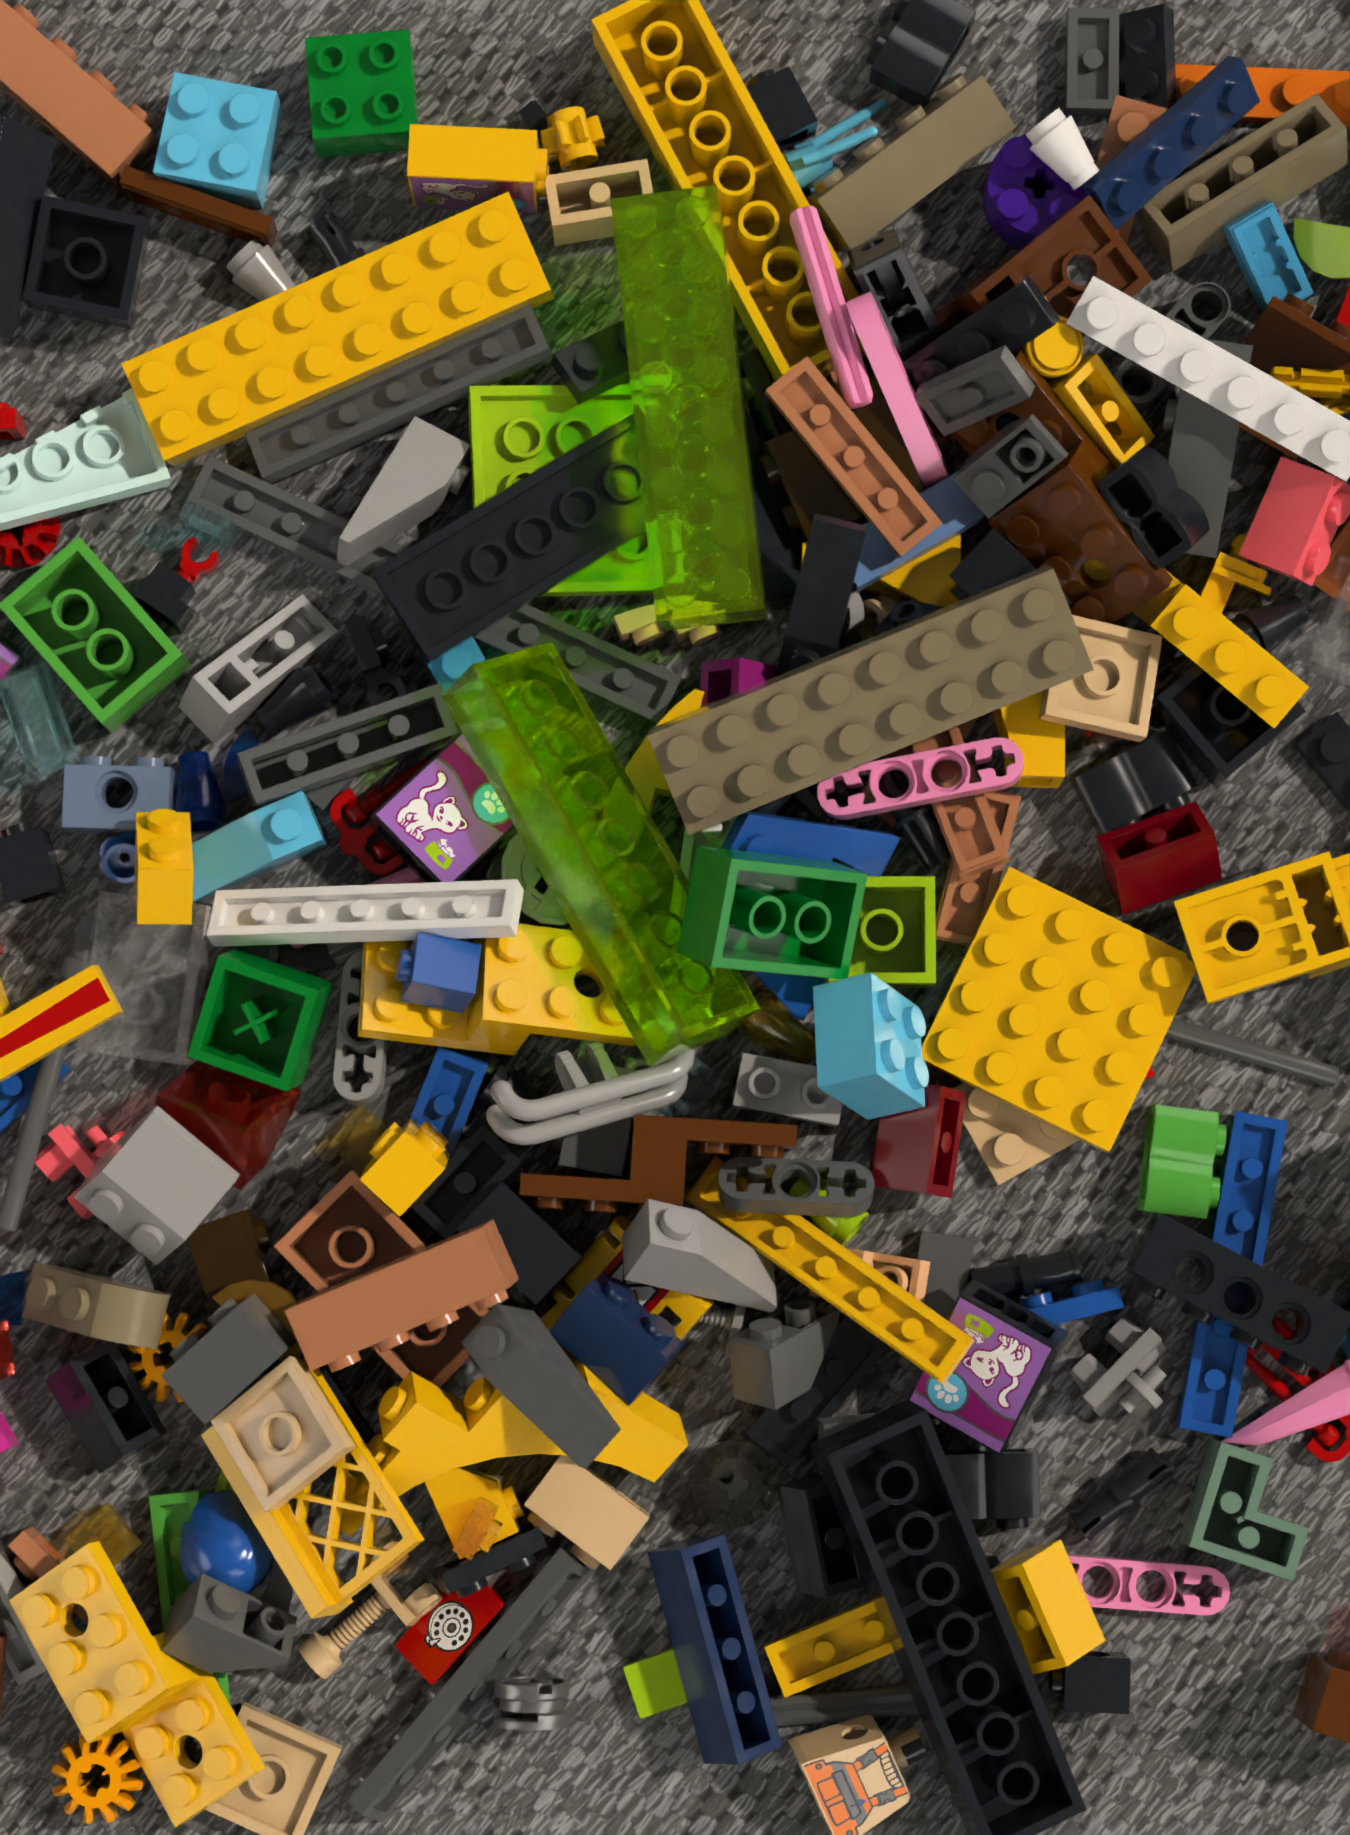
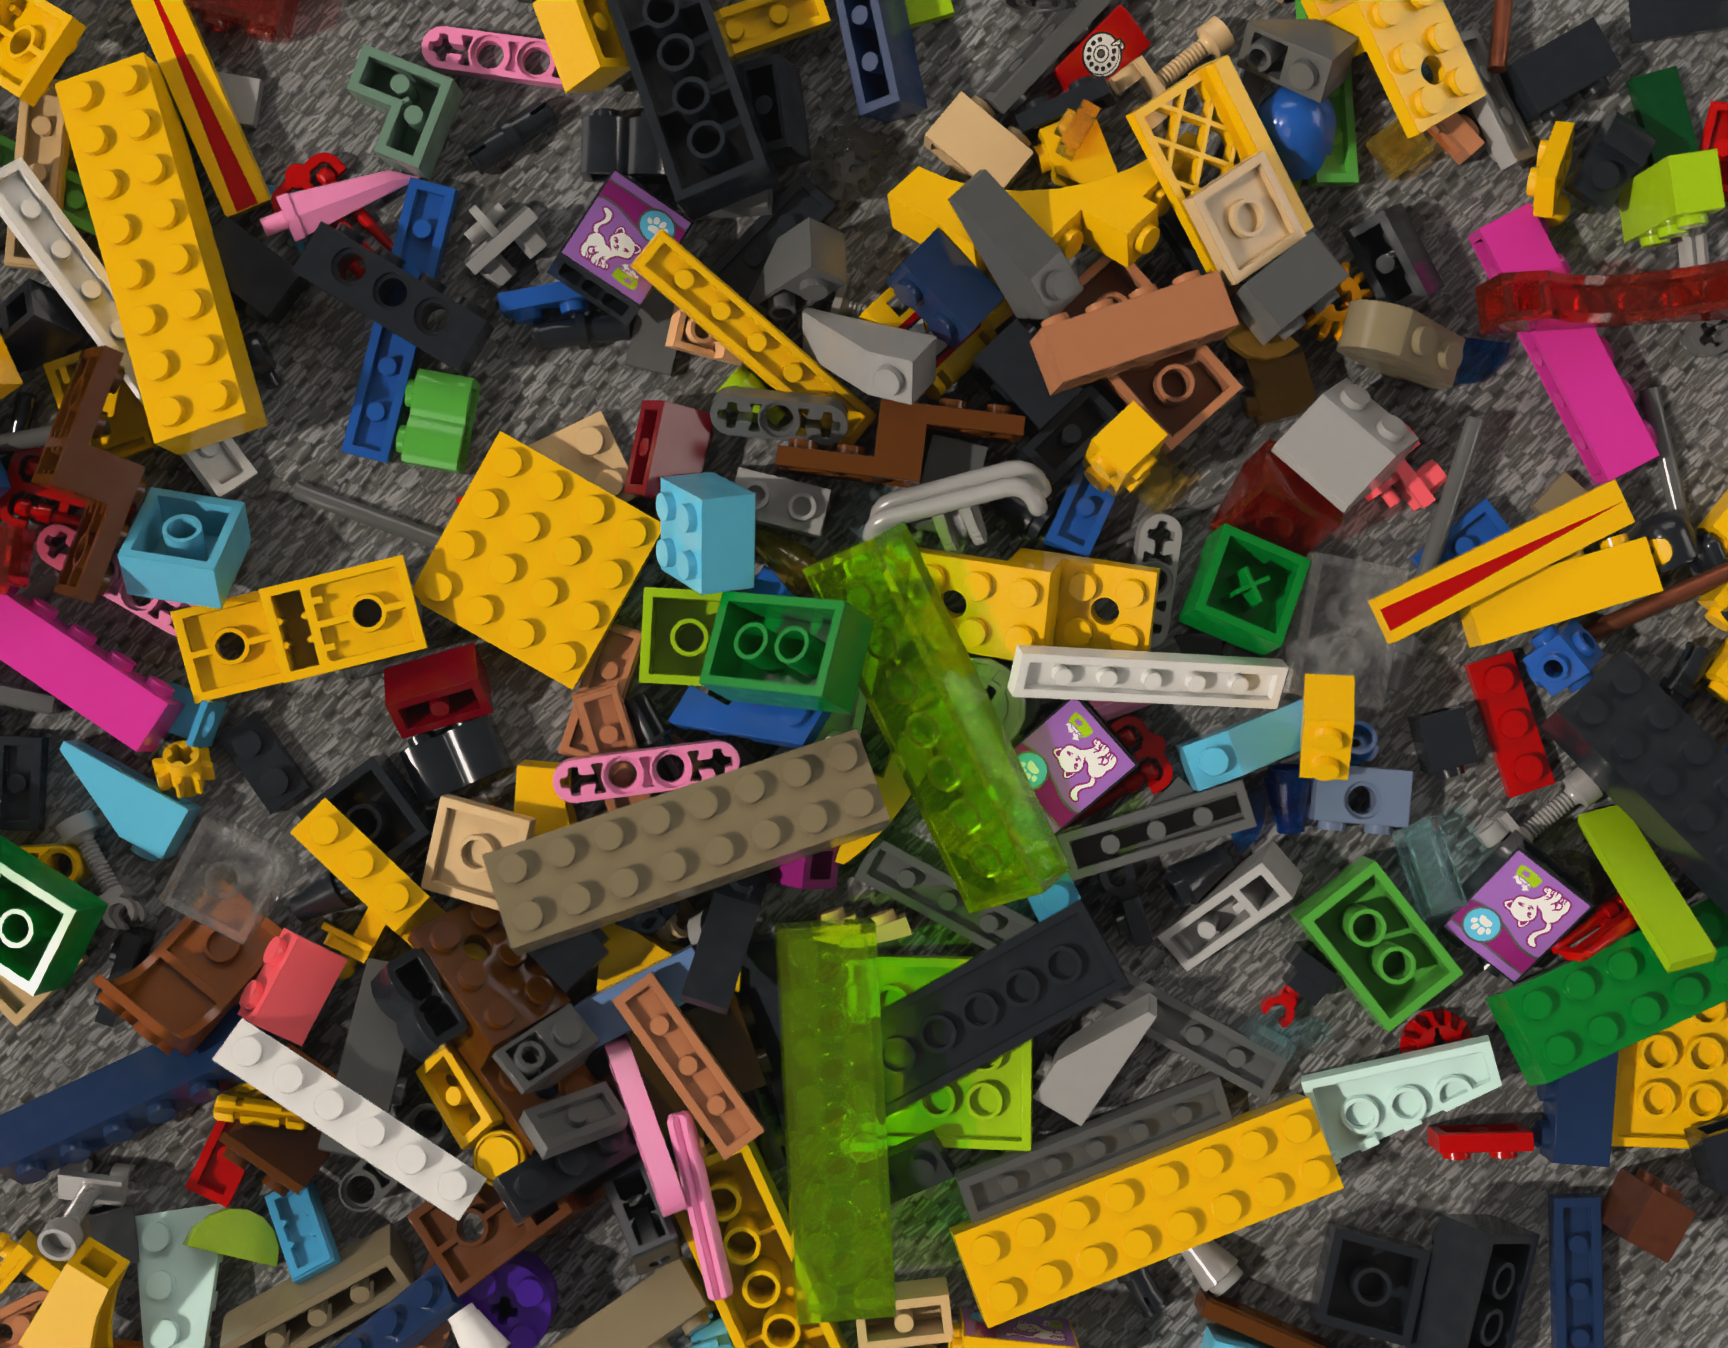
camera: 170 degrees left, 5 degrees up
blue brick [395,932,482,1013] -> none

